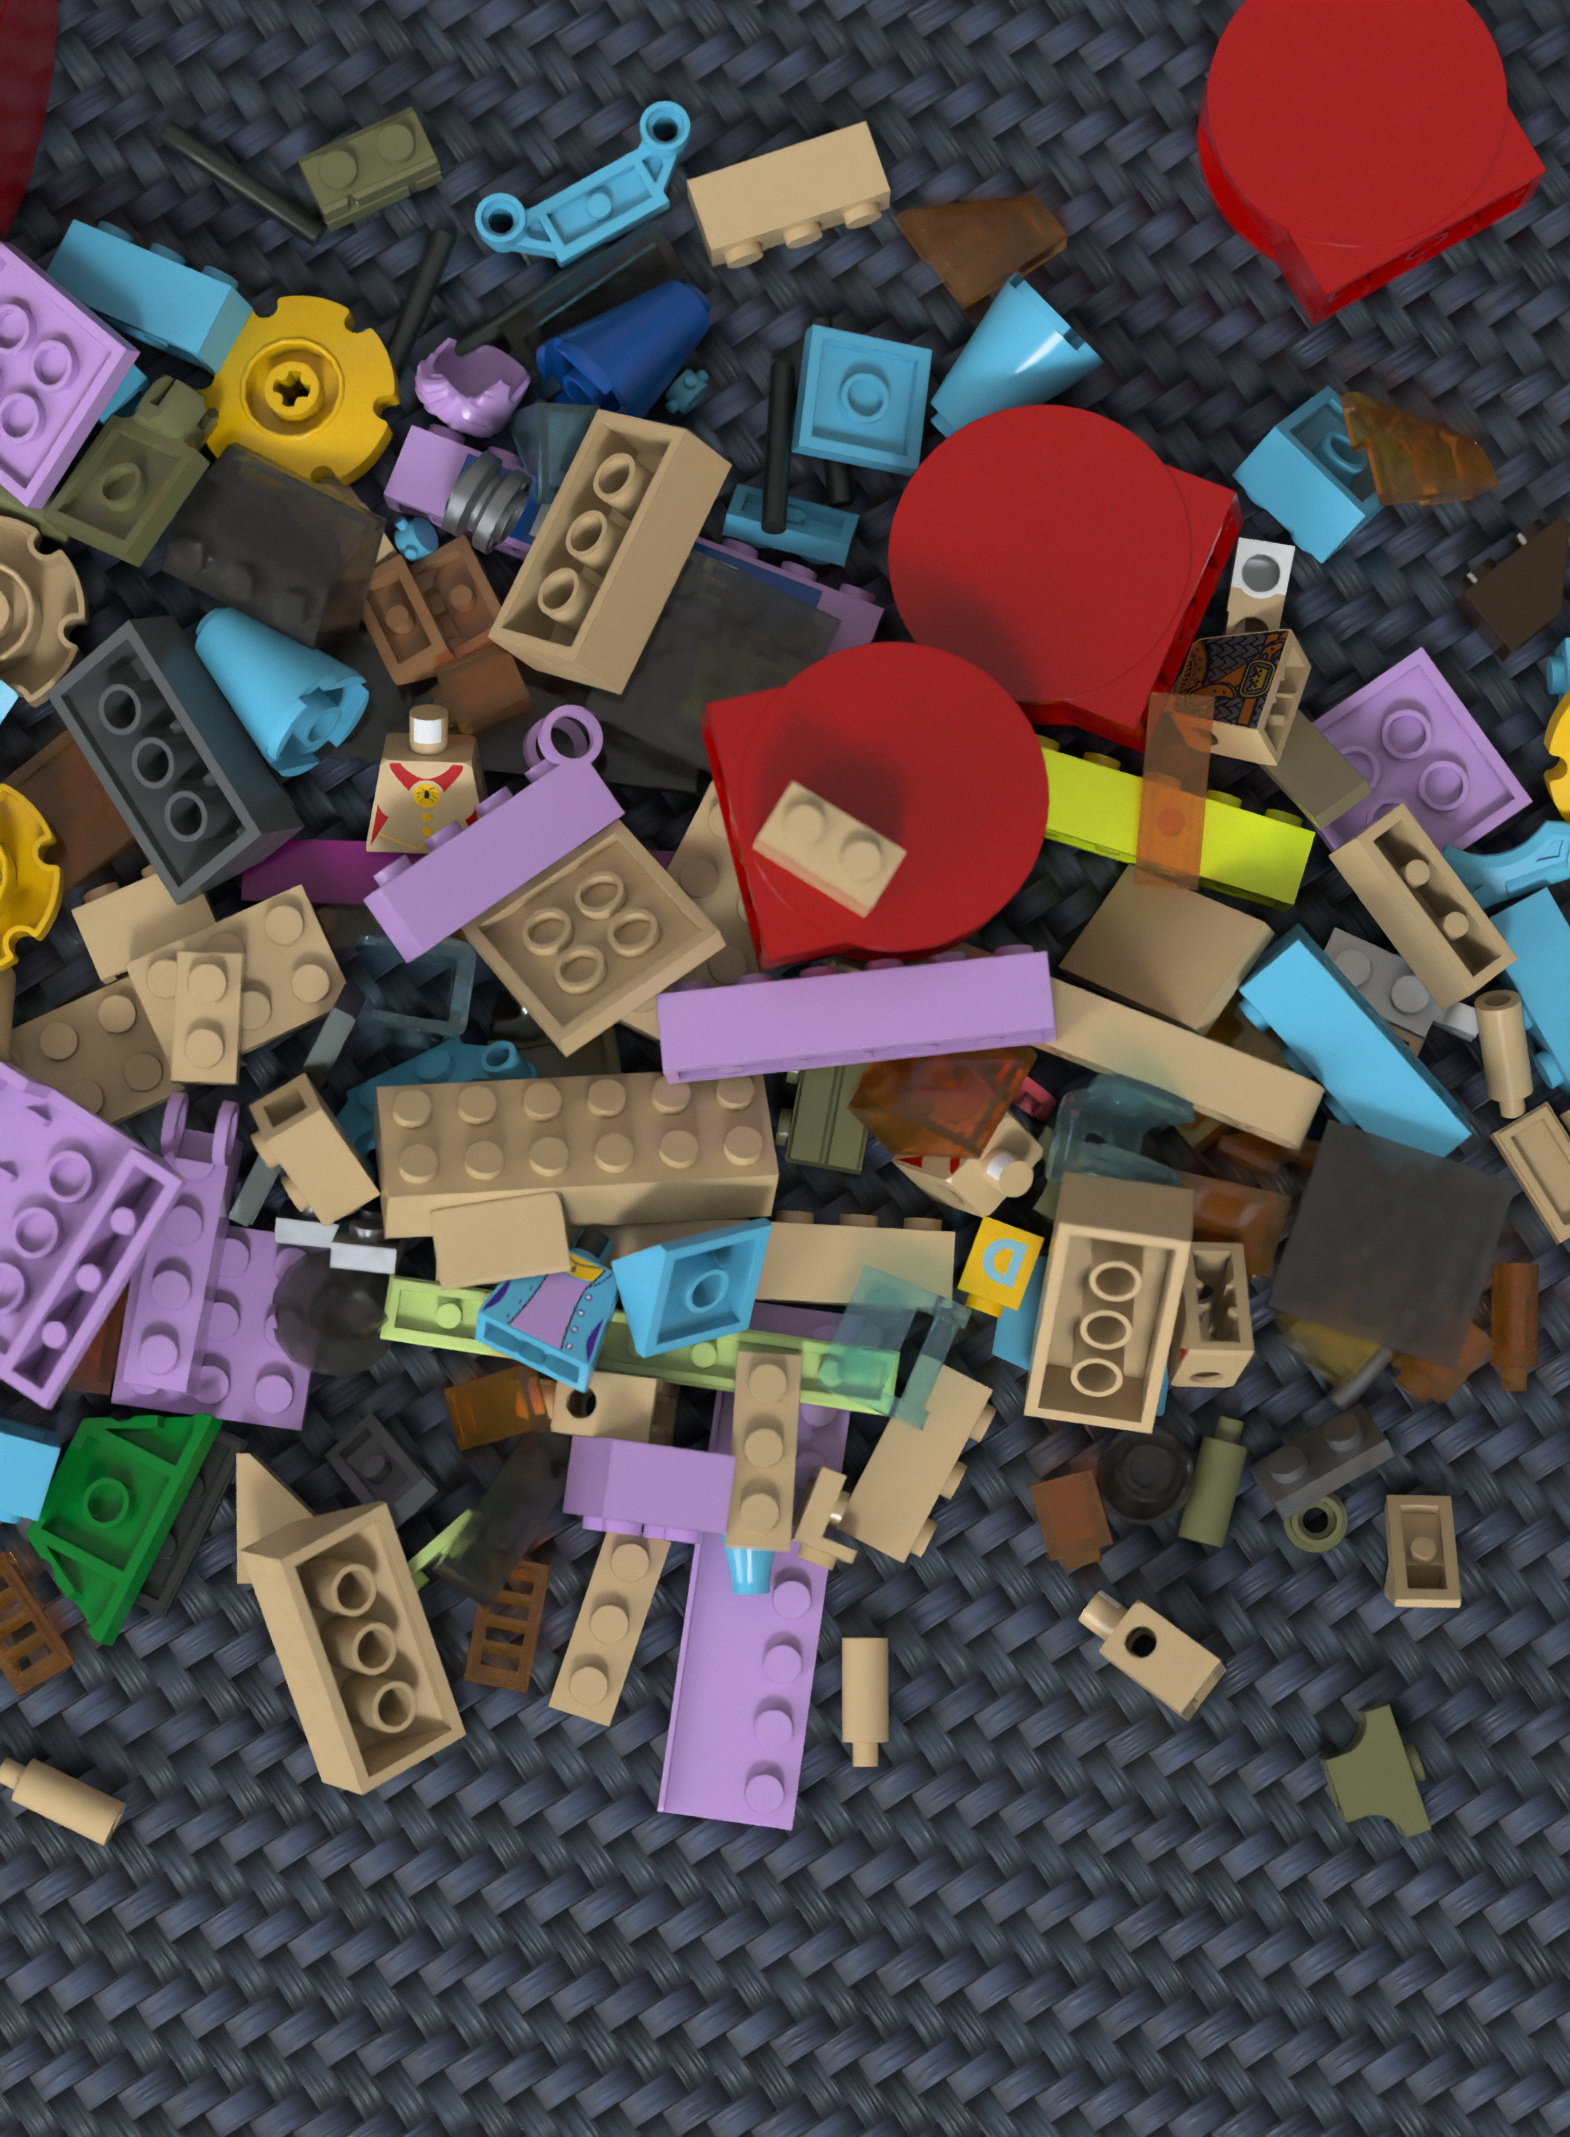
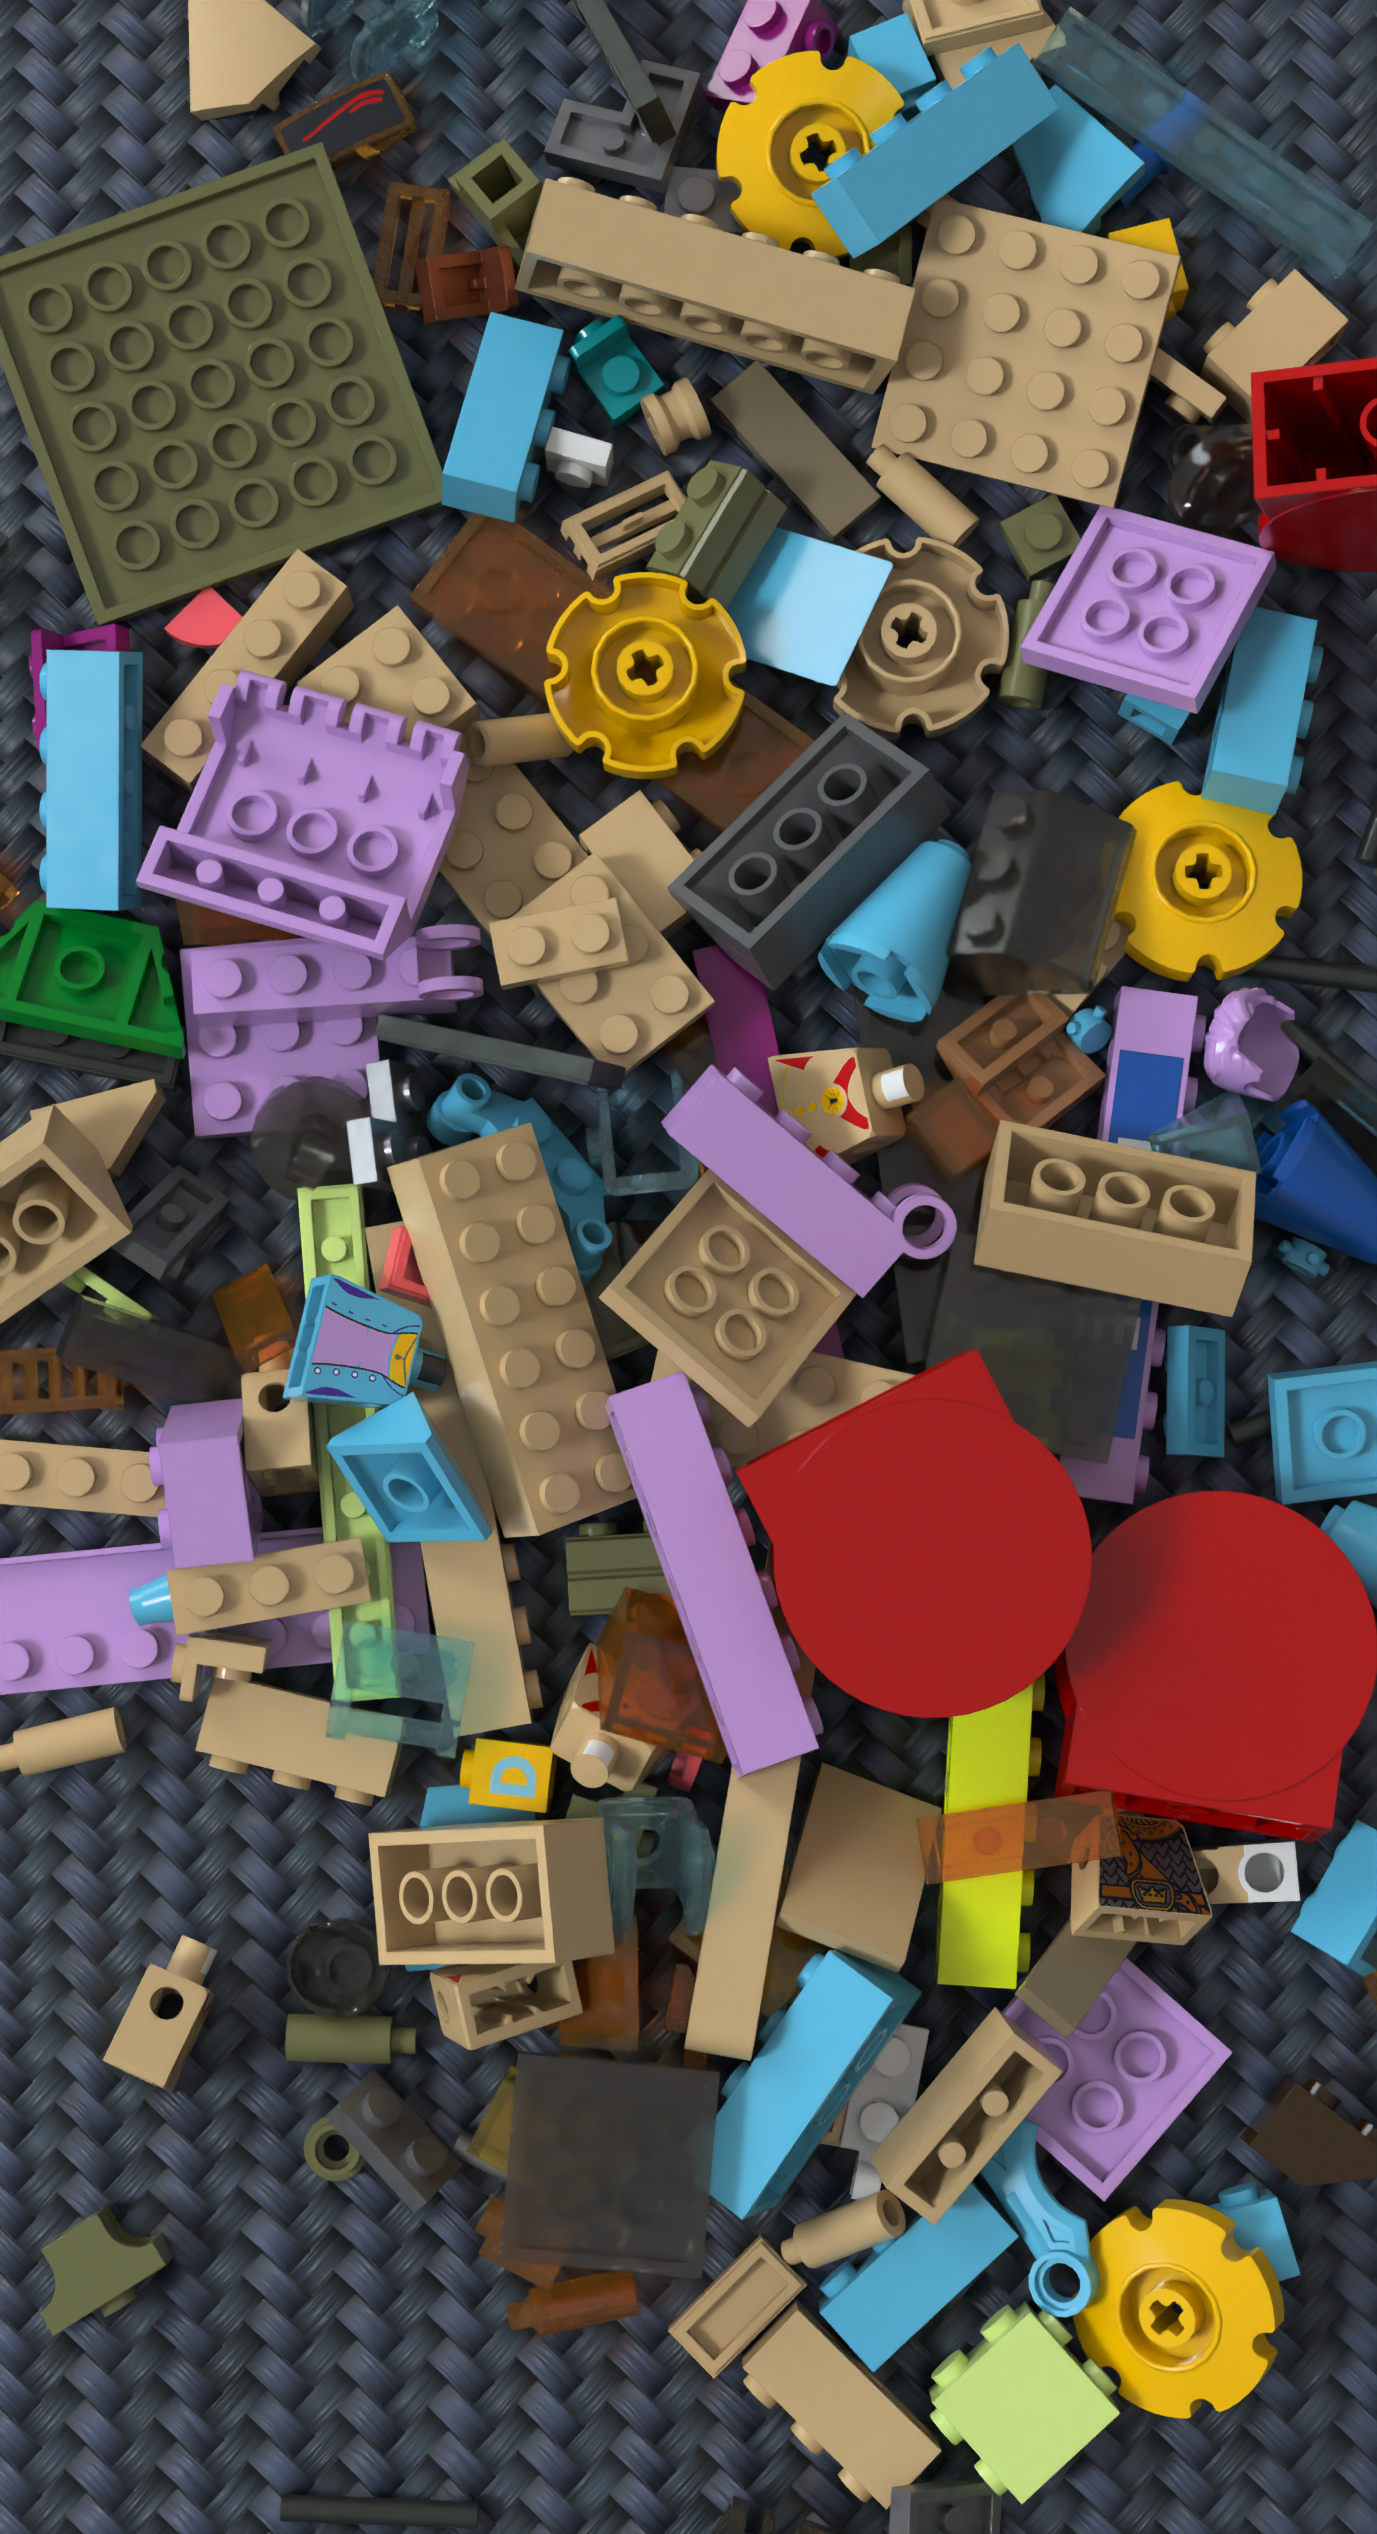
camera: 80 degrees right, 0 degrees up
olive plate [42,375,219,567] -> none
tan brick [249,1073,381,1227] -> none
tan slope [430,1191,571,1290] -> none
flat silver wheel [441,451,532,555] -> none
tan brick [752,781,906,918] -> none
pearl dark grey bar [761,362,795,535] -> none
clear orange brick [1027,1469,1113,1570] -> none
tan slope [1384,1495,1461,1608] -> none

